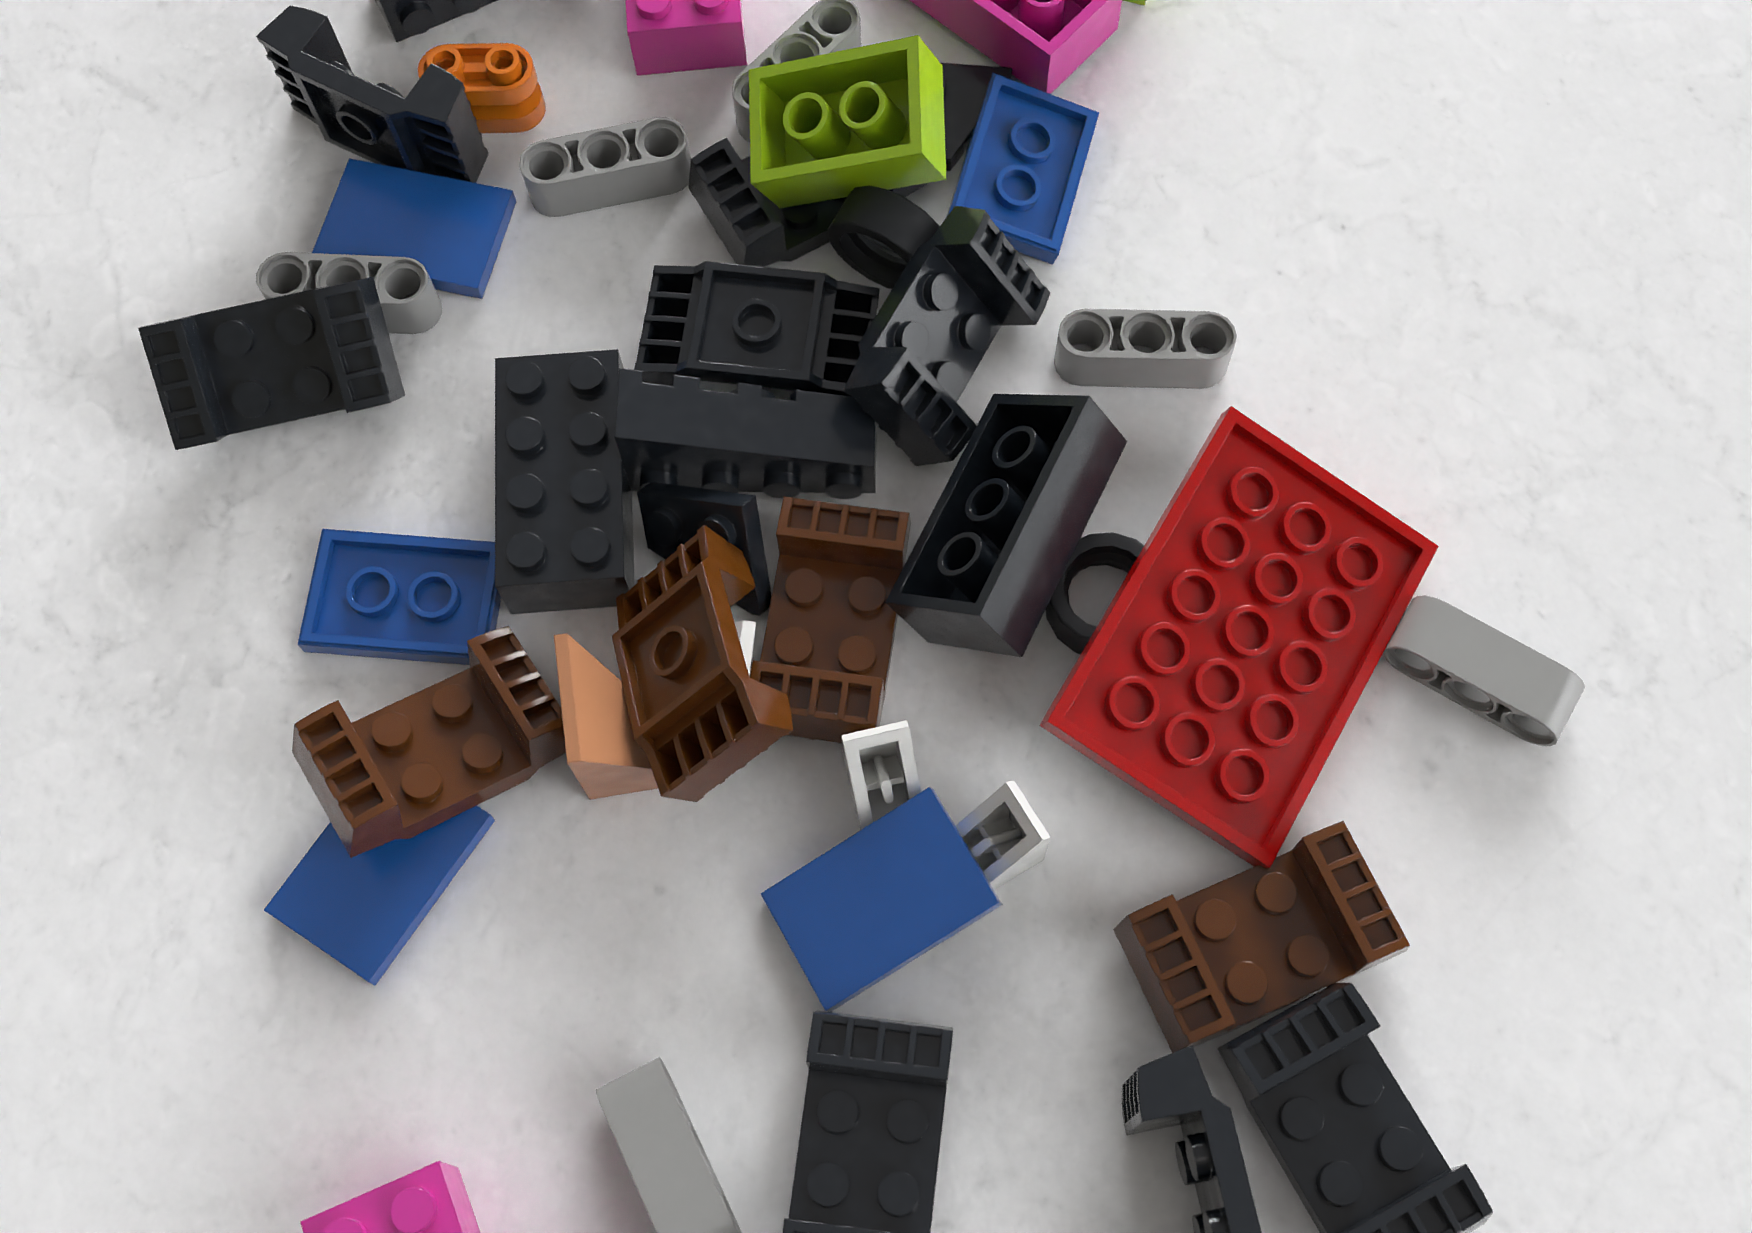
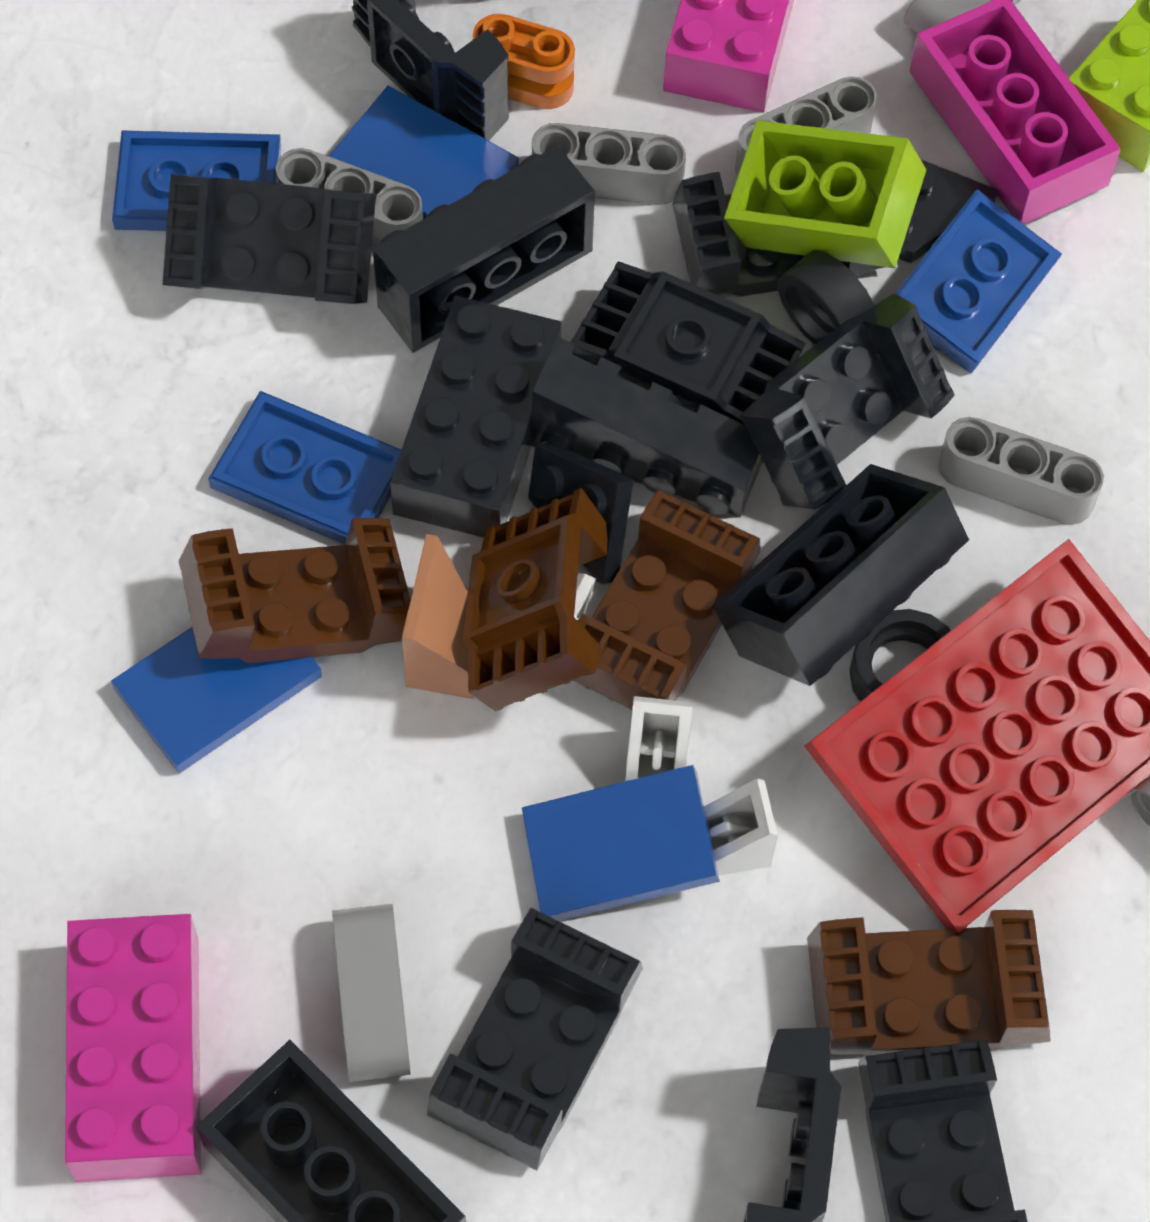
camera: 15 degrees right, 5 degrees down
none -> blue tile [112,130,282,231]
none -> black brick [373,145,595,353]

